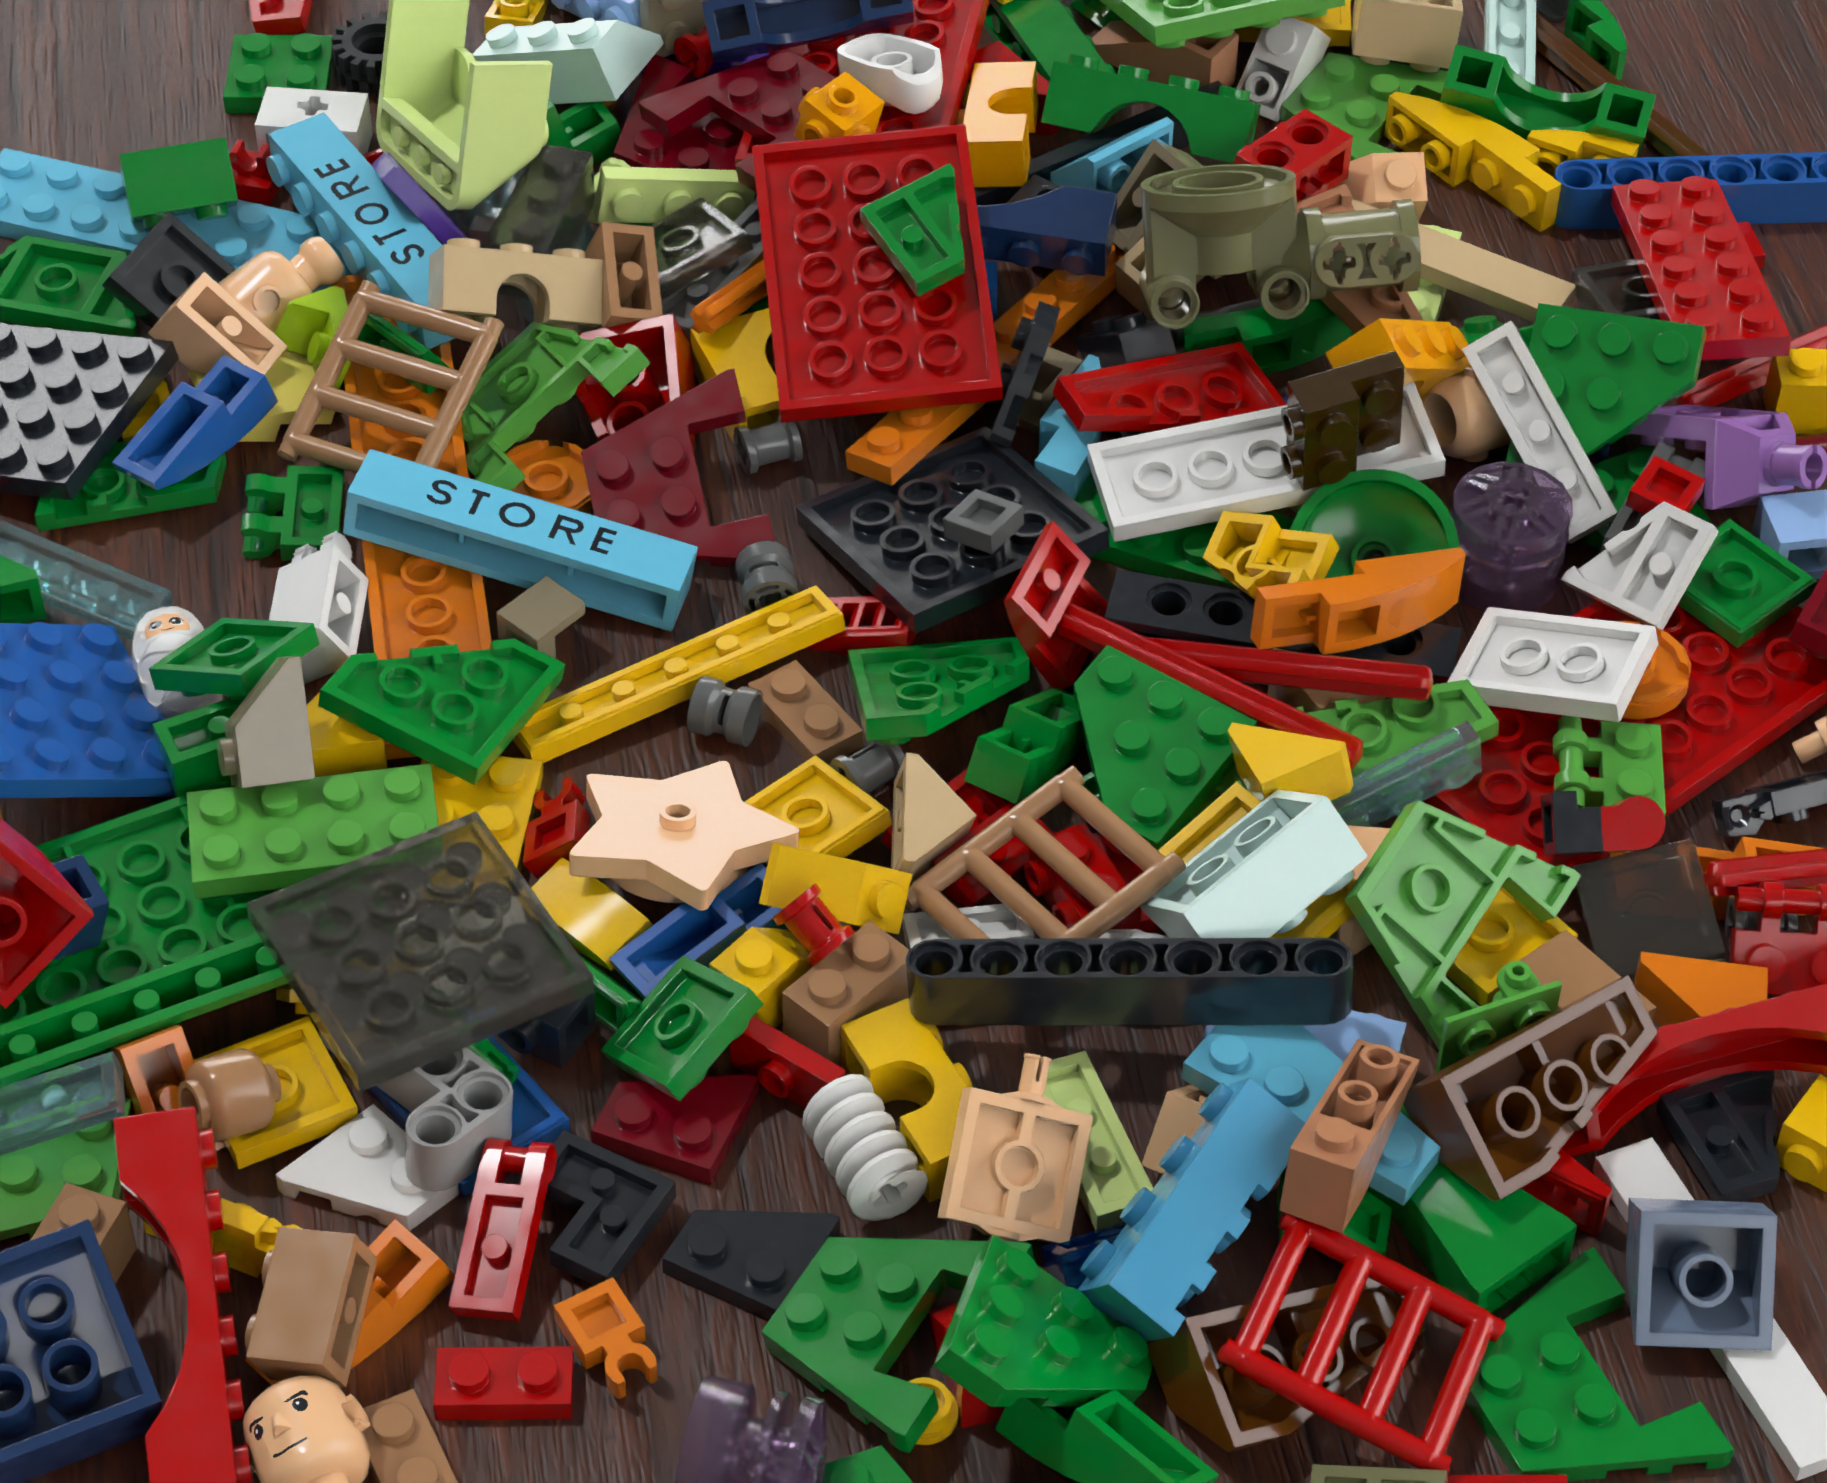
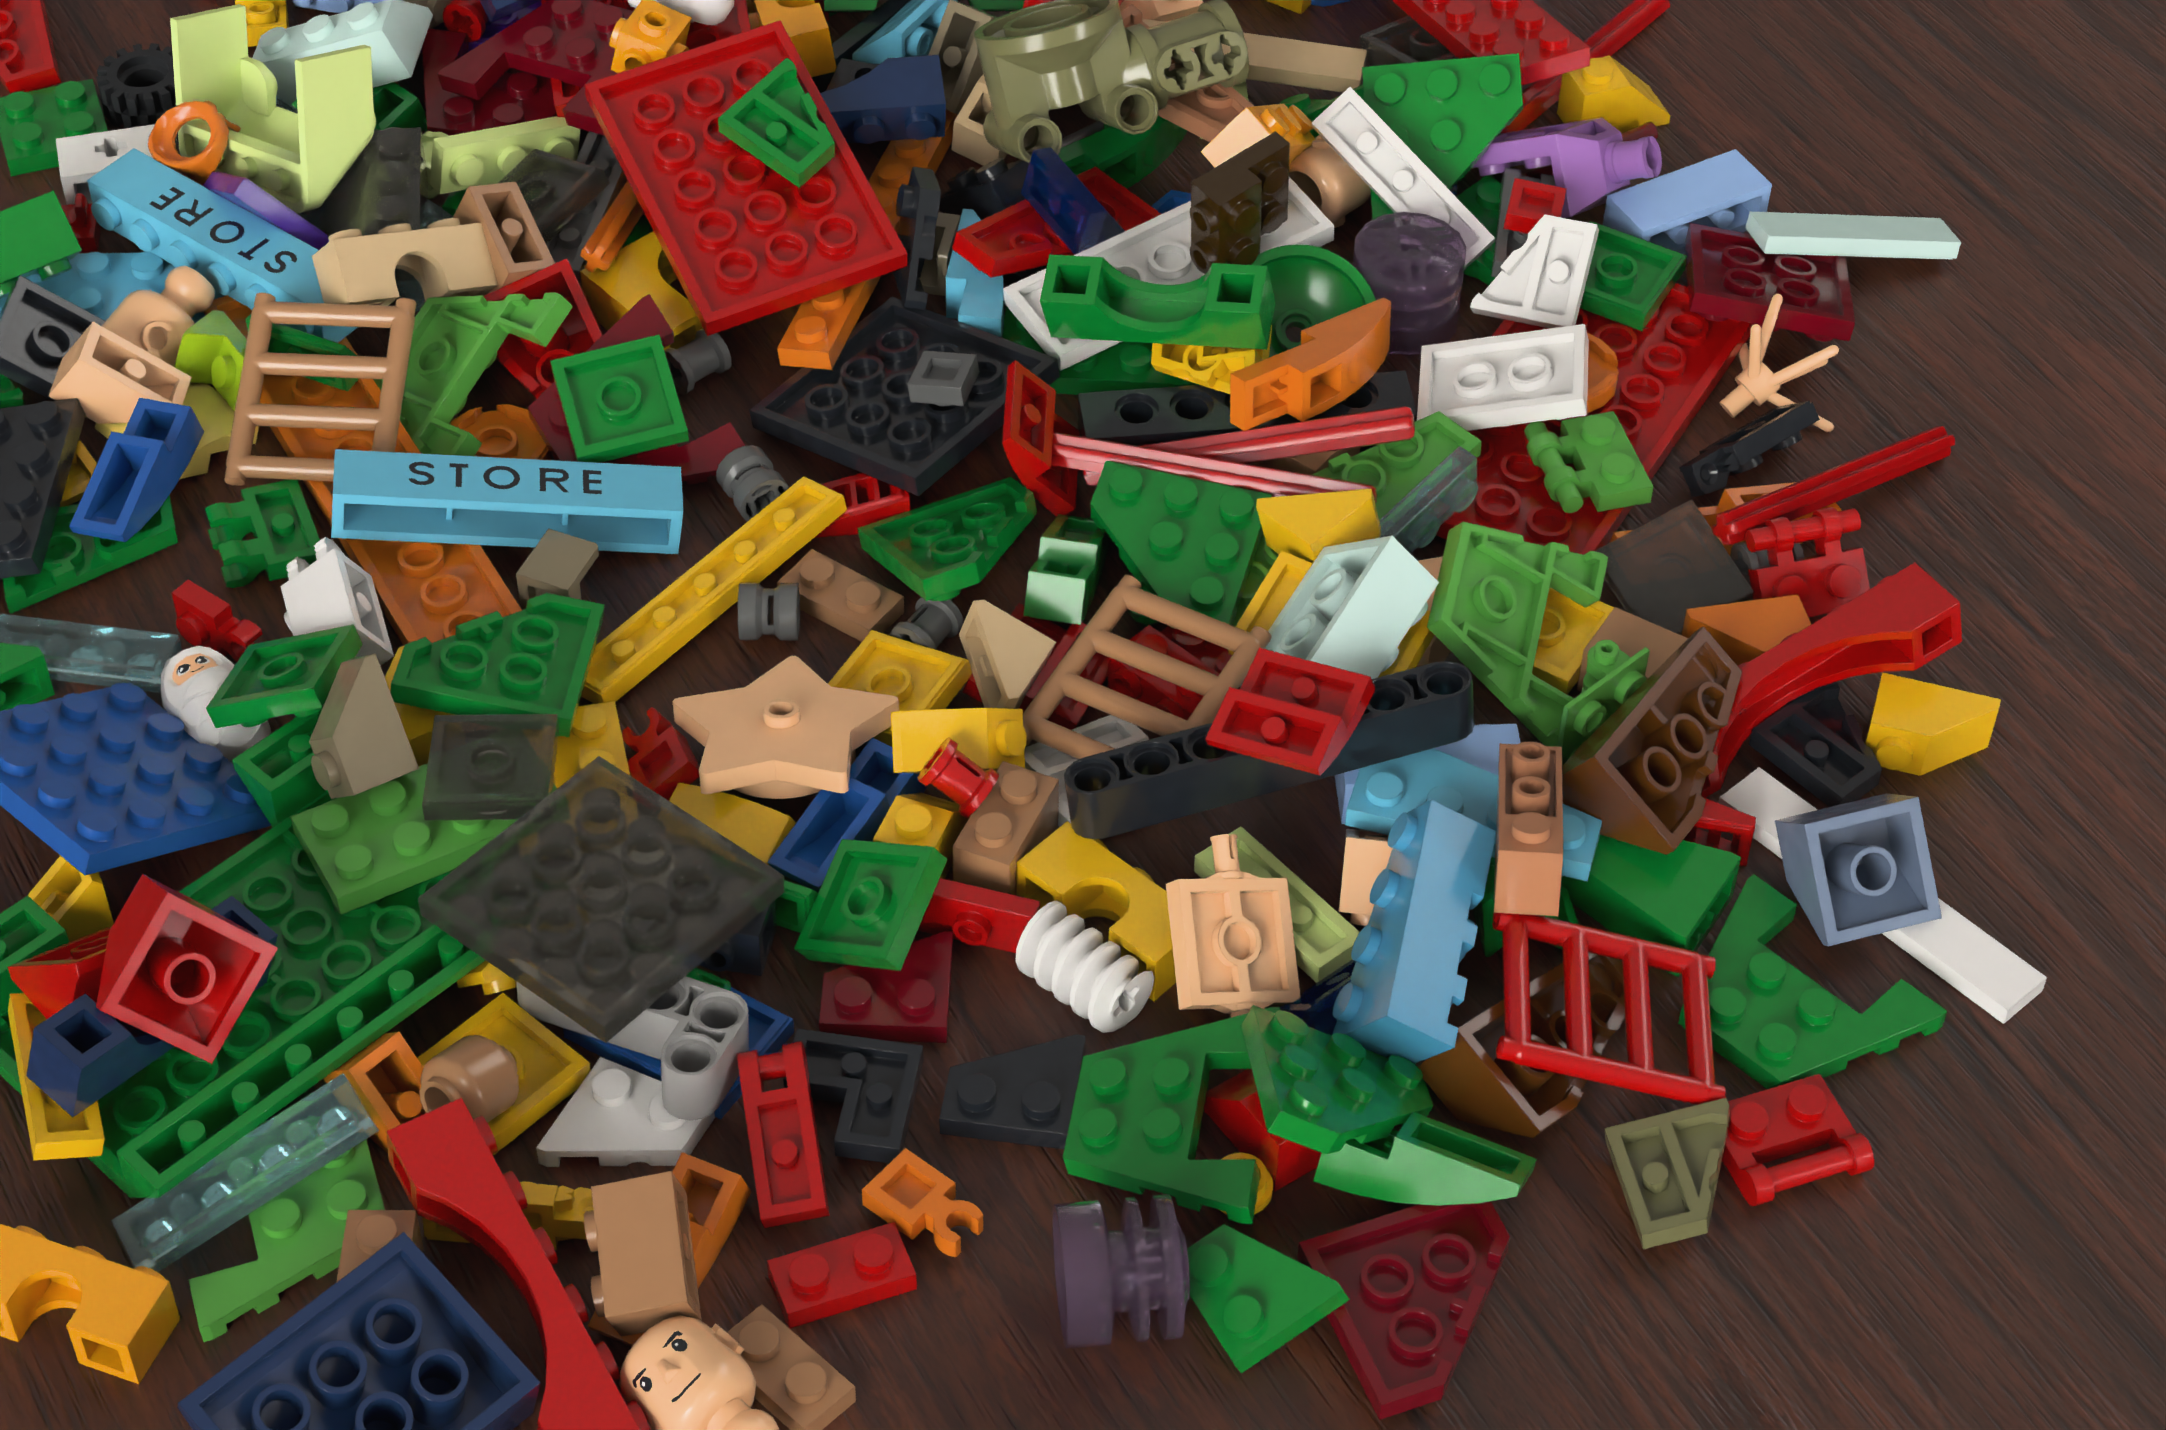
camera: 20 degrees left, 0 degrees up
leg [1541,791,1666,856] -> none
none -> orange piece [148,101,241,185]
none -> red plate [171,580,263,662]
none -> clear smoke tile [422,714,559,820]
none -> green plate [550,334,689,463]
none -> clear blue panel [1021,147,1125,255]
none -> green arch [1040,254,1275,350]
none -> red slope [1205,648,1375,776]

